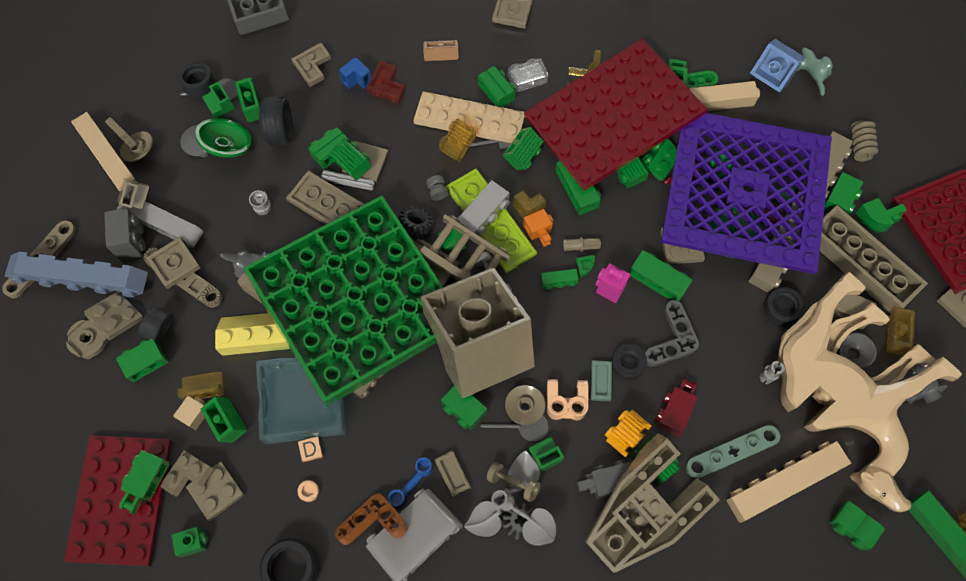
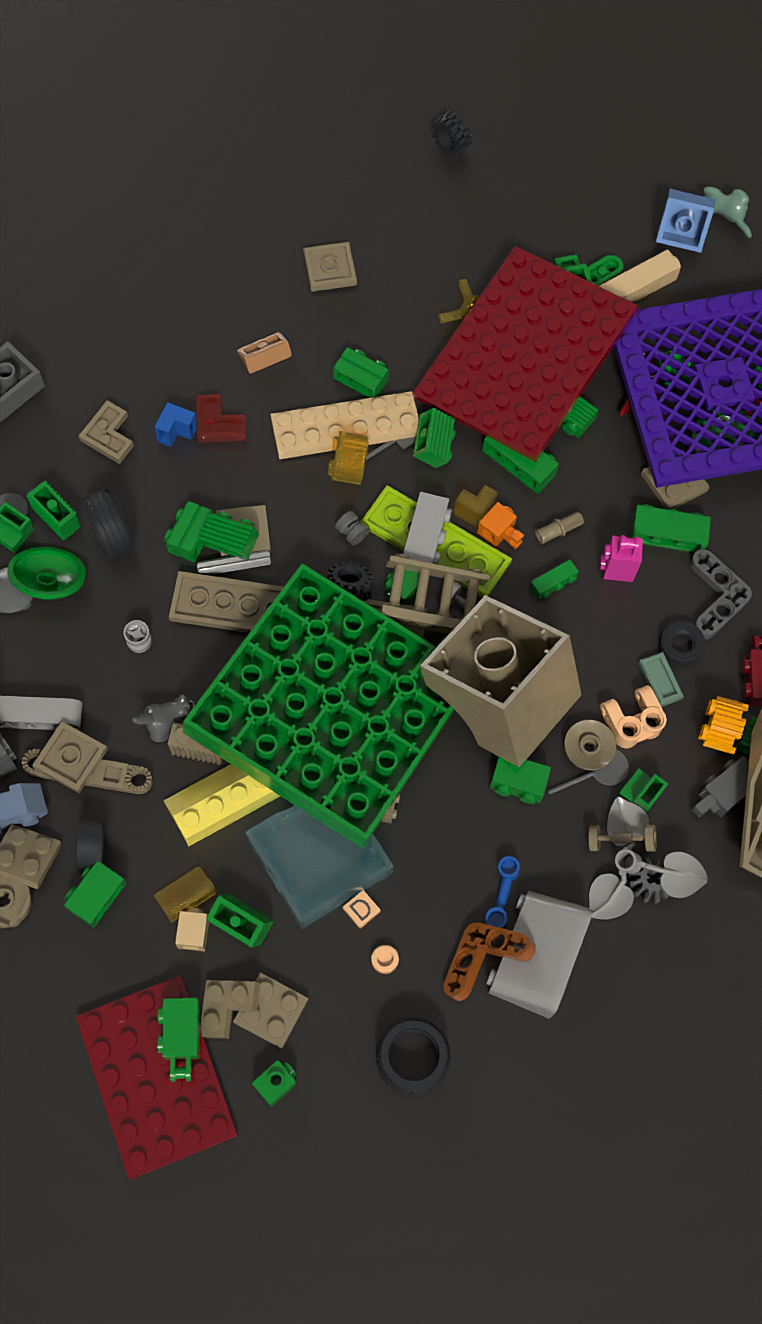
camera: 30 degrees left, 0 degrees up
dark tan tile [434,450,471,497] -> none
clear brick [508,58,548,93] -> none
green tile [576,255,595,277] -> none
green bracket [642,139,677,181] -> none

